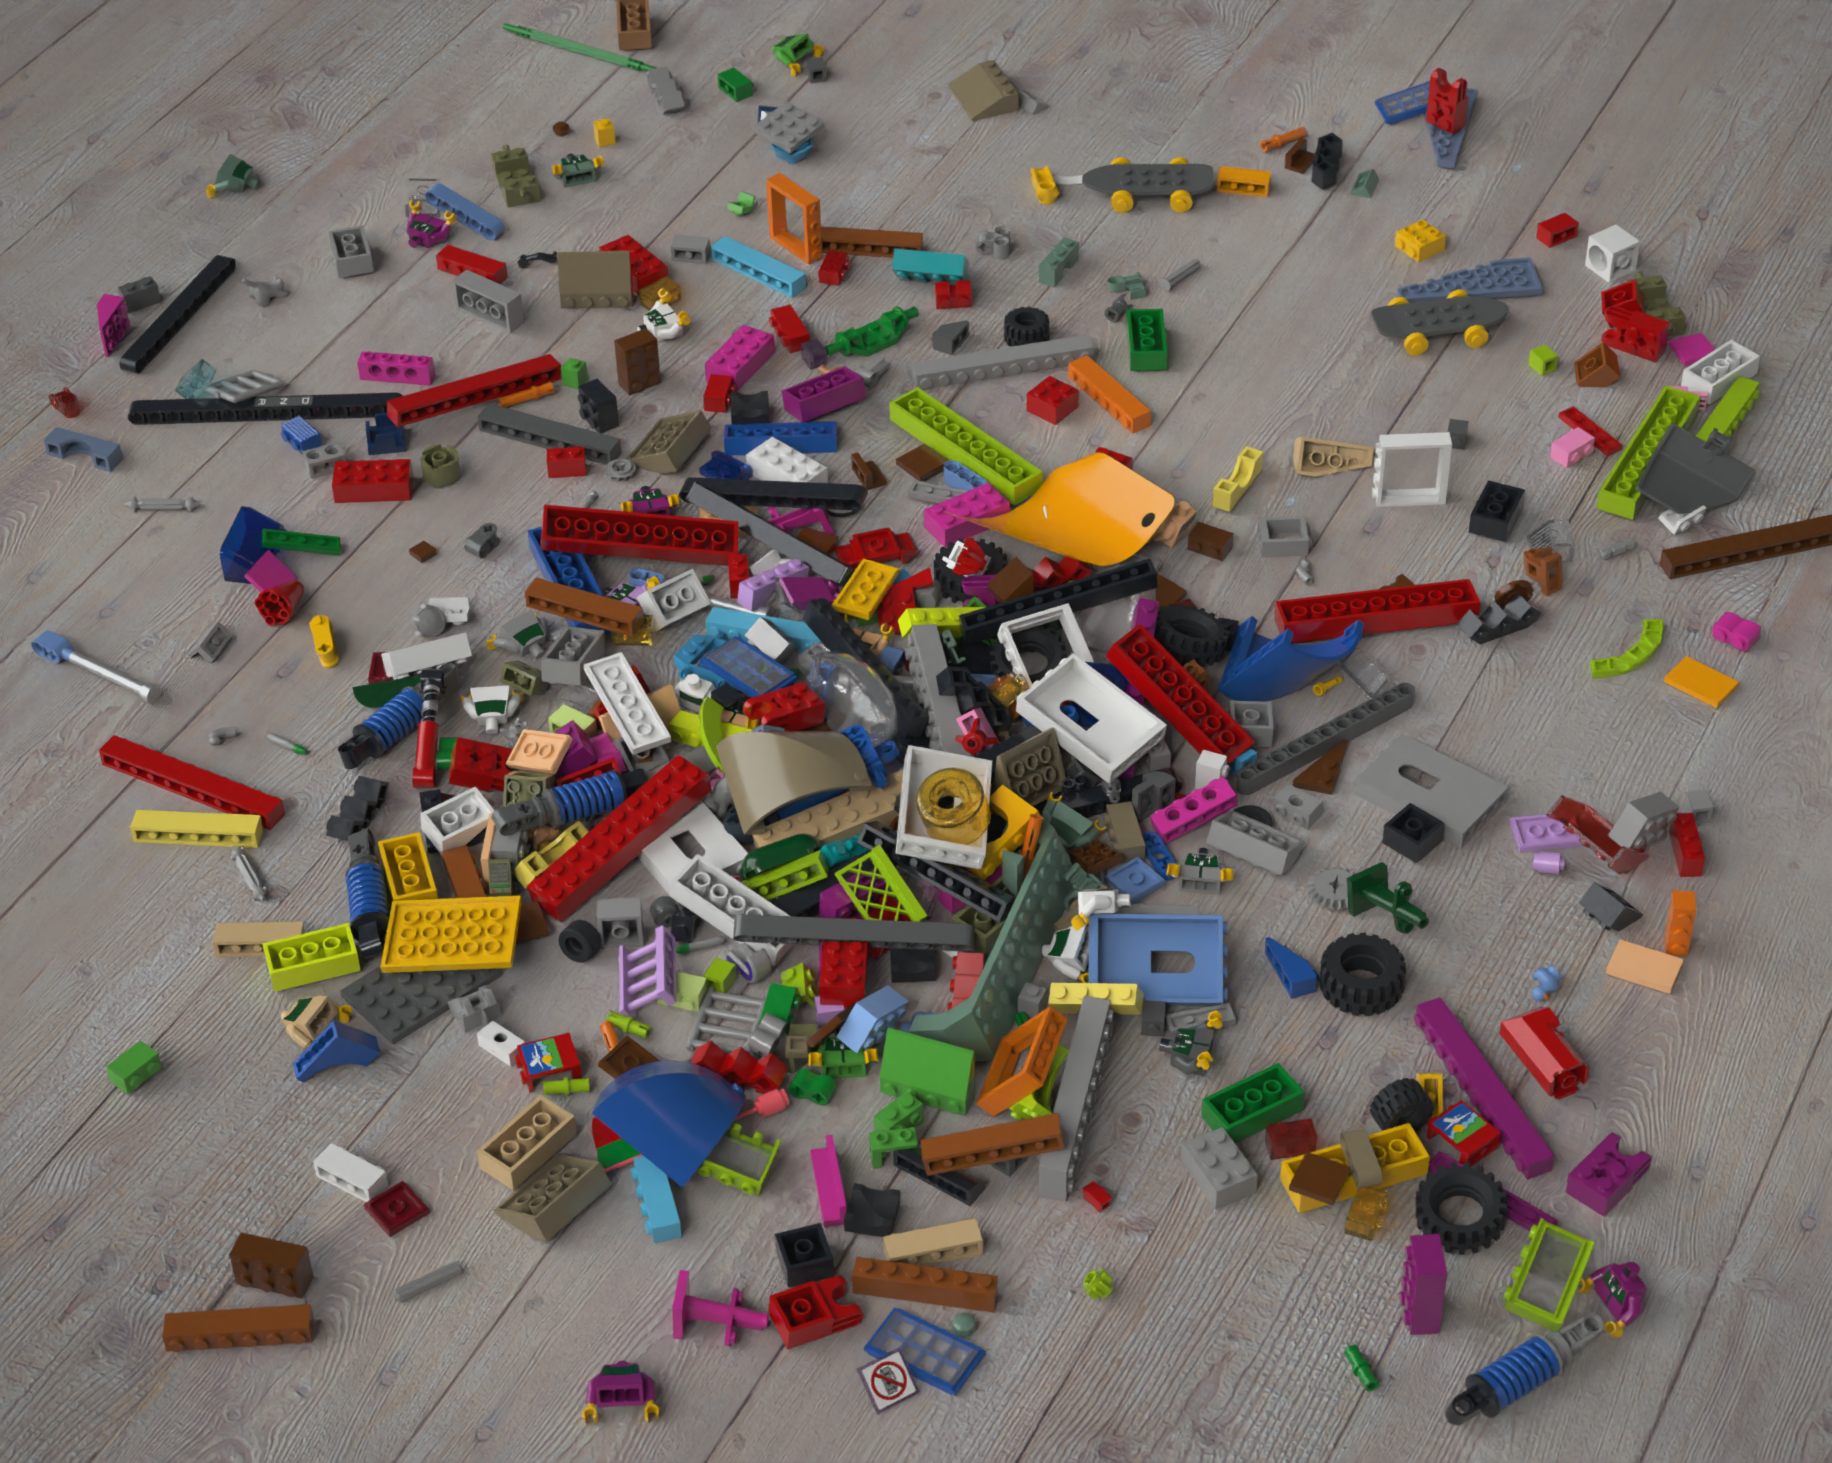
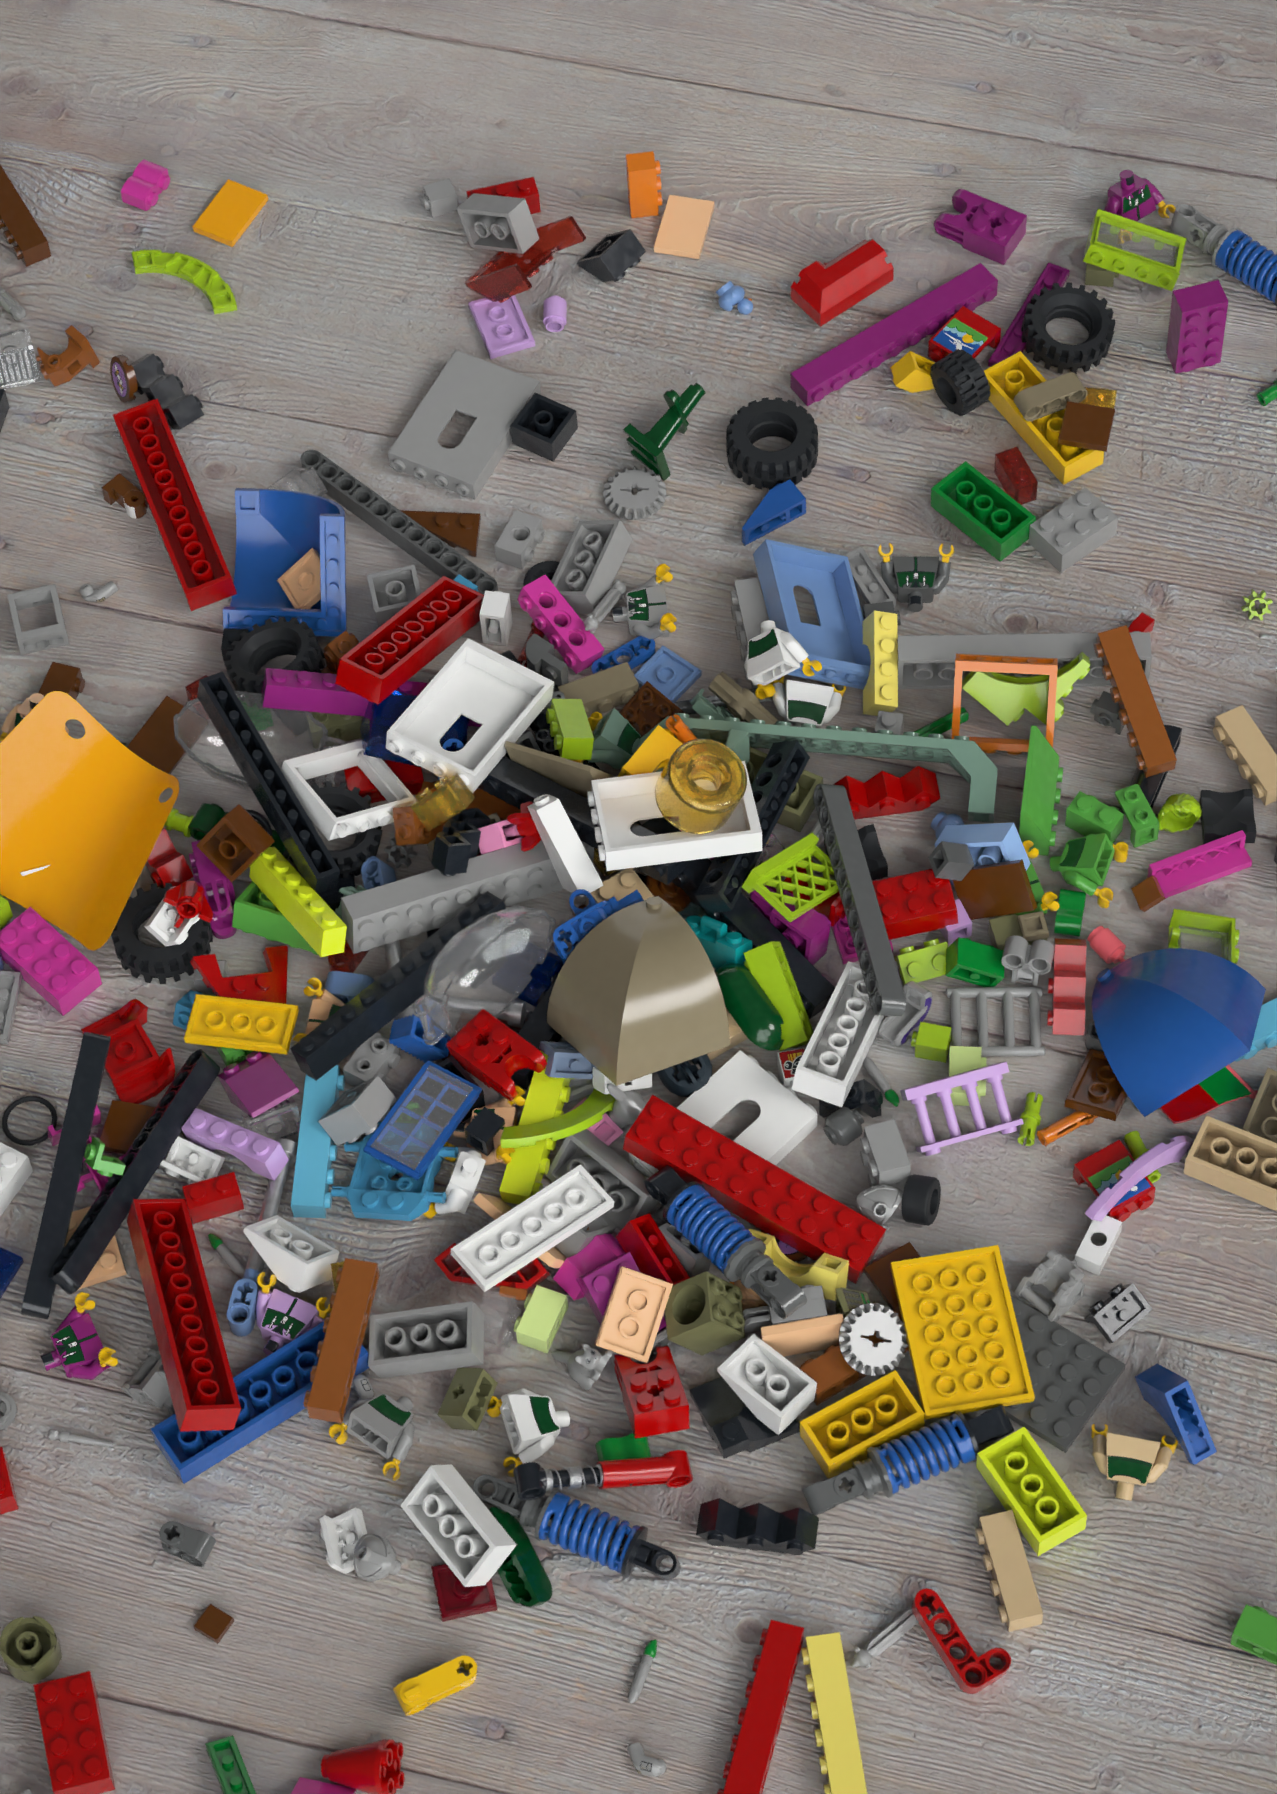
camera: 100 degrees left, 15 degrees up
none -> bright green bracket [84,1137,126,1177]
none -> white slope [527,794,604,897]
none -> lime brick [546,699,594,760]
none -> light grey wheel [584,579,626,633]
none -> gear [839,1303,908,1376]
none -> light grey helmet [856,1184,903,1231]
none -> red beam [911,1588,1011,1694]
none -> dark grey brick [928,841,974,881]
none -> bright green torso [1050,833,1129,908]
none -> bracket [1084,1283,1152,1343]
none -> lavender tile [1085,1136,1194,1221]
none -> dark orange tile [1131,875,1166,912]
none -> lime hair [1156,793,1202,832]

